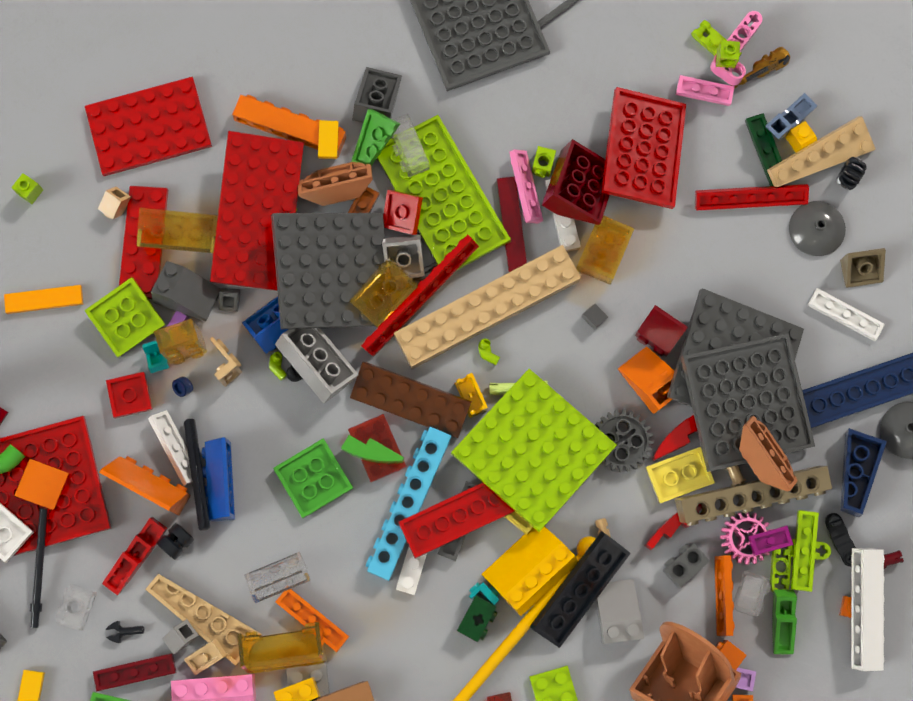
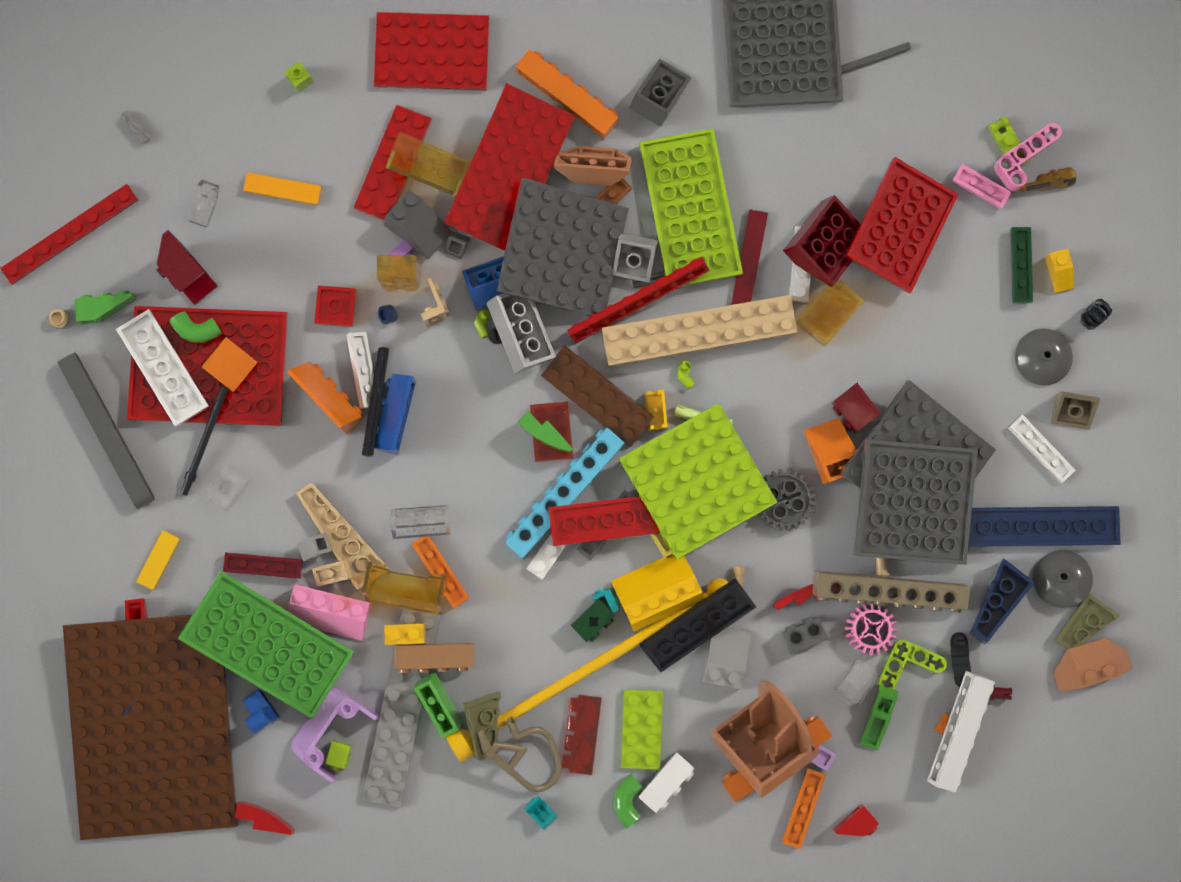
camera: 20 degrees right, 5 degrees up
lime plate [84,277,166,358] -> none
tan brick [98,186,131,219] -> none
red slope [102,517,168,595] -> none
black bar [105,621,145,643] -> none
teal bracket [142,340,170,374] -> none
black wheel [157,522,195,560] -> none
bright green plate [273,438,354,519] -> none
yellow tile [318,120,339,159] -> none
clear yellow slope [350,256,418,327] -> none
bright green wing [351,109,400,166] -> none
plate [383,190,423,235] -> none
clear brick [391,114,430,177] -> none
bright pink plate [509,149,543,224] -> none
lime brick [532,146,556,178] -> none
dark grey slope [581,304,608,330] -> none
light yellow plate [645,447,715,504] -> none
red slope [652,415,697,461] -> none
red plate [695,184,809,211] -> none
orange plate [715,555,735,636] -> none
lime brick [716,40,740,68] -> none
nougat wedge [739,416,798,492] -> none
magenta plate [748,526,793,556] -> none
sand blue arch [765,93,817,140] -> none
tan wing [767,116,875,187] -> none
lime plate [791,510,819,592] -> none

